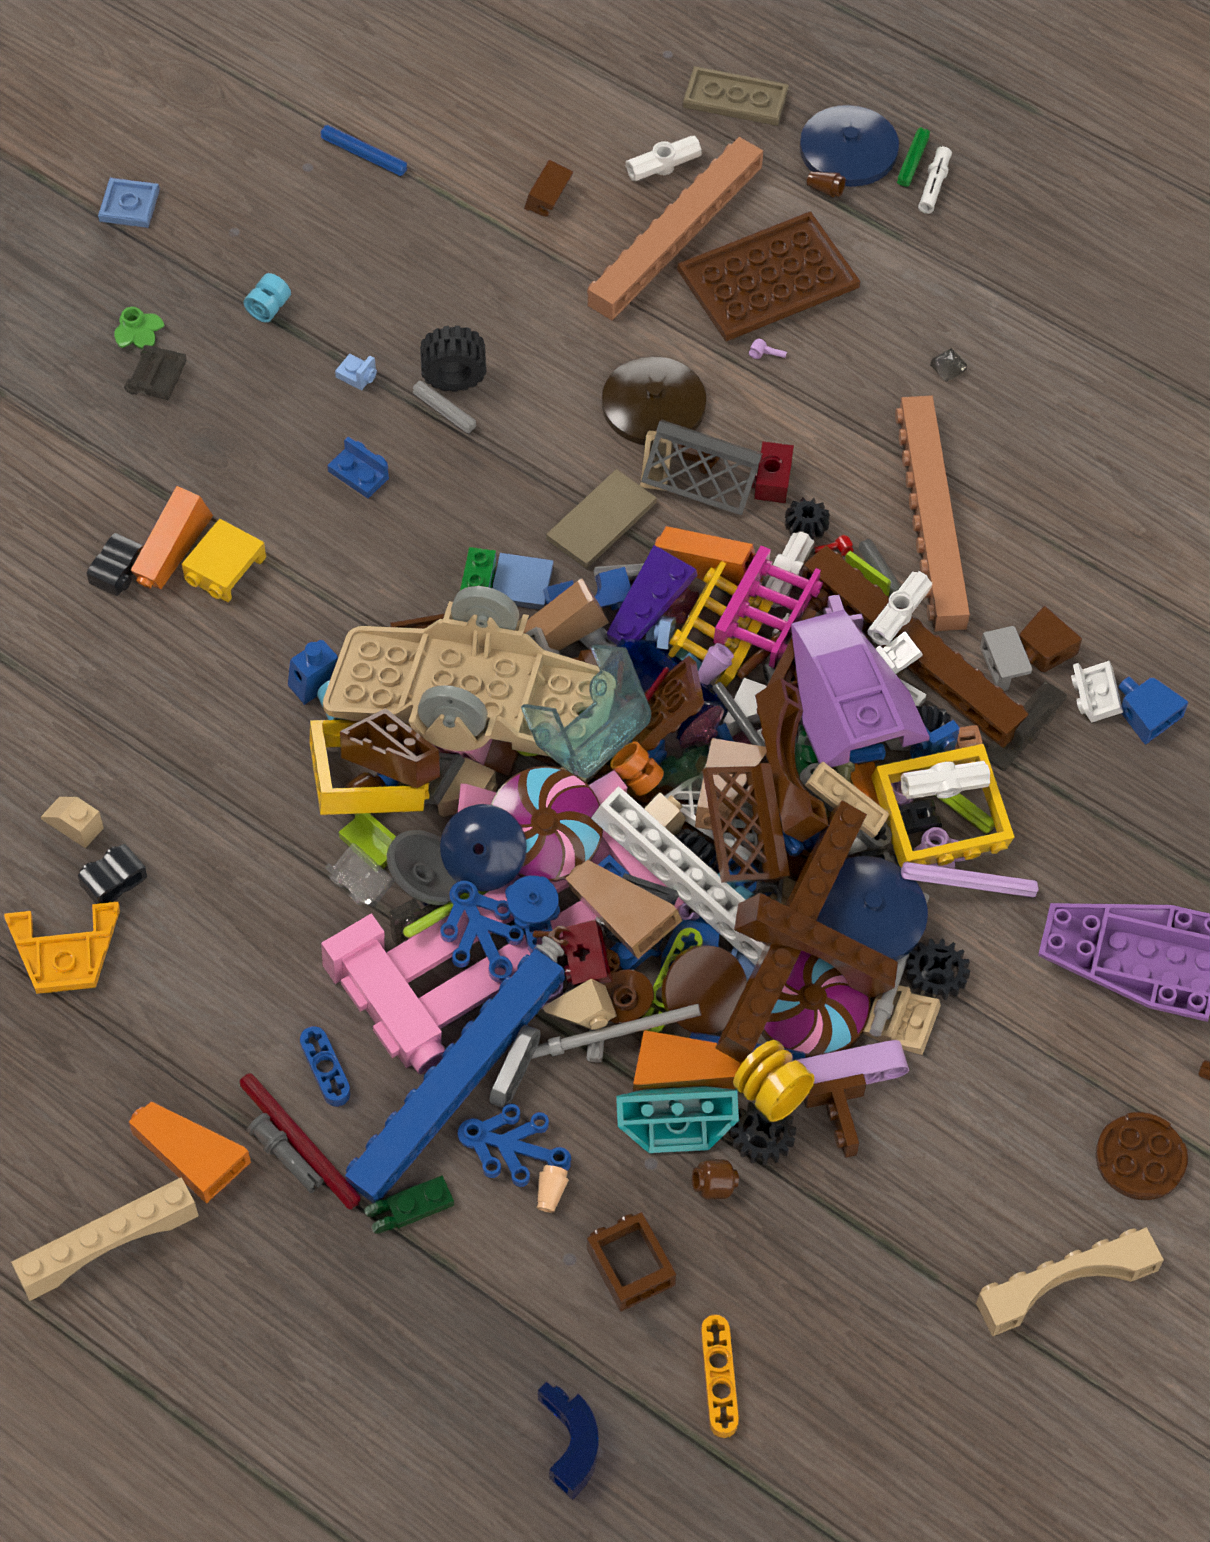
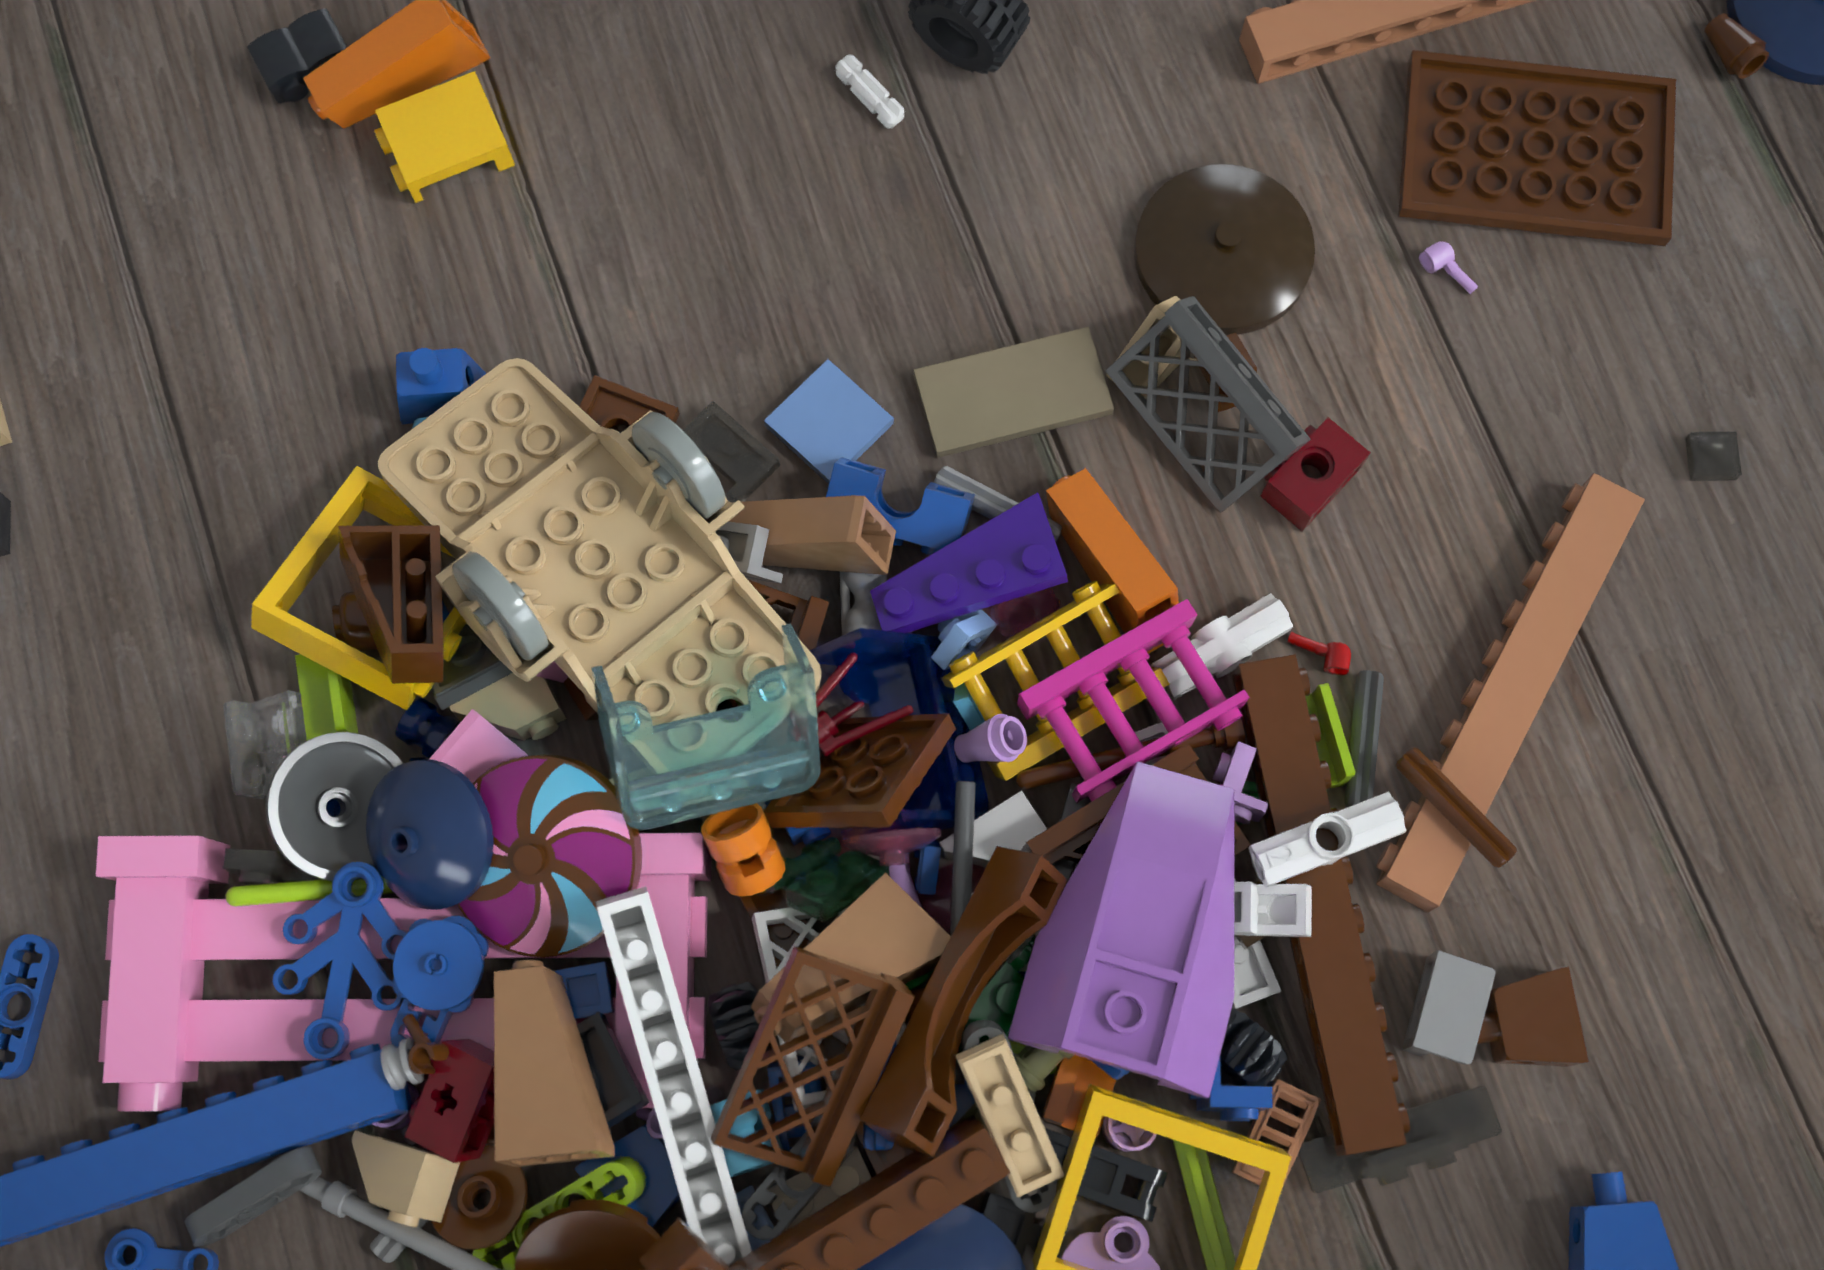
camera: 35 degrees right, 15 degrees up
blue bracket [327,437,389,499] -> none
light grey axle [413,381,476,433] -> none
green brick [460,547,497,591] -> none
tan slope [645,793,686,836] -> none
black gear [785,497,830,540] -> none
white piece [901,761,990,799] -> none
white bracket [1071,661,1123,723] -> none
none -> clear blue wheel [395,698,461,759]
none -> white axle [835,55,904,129]
none -> reddish brown axle [1396,747,1517,868]

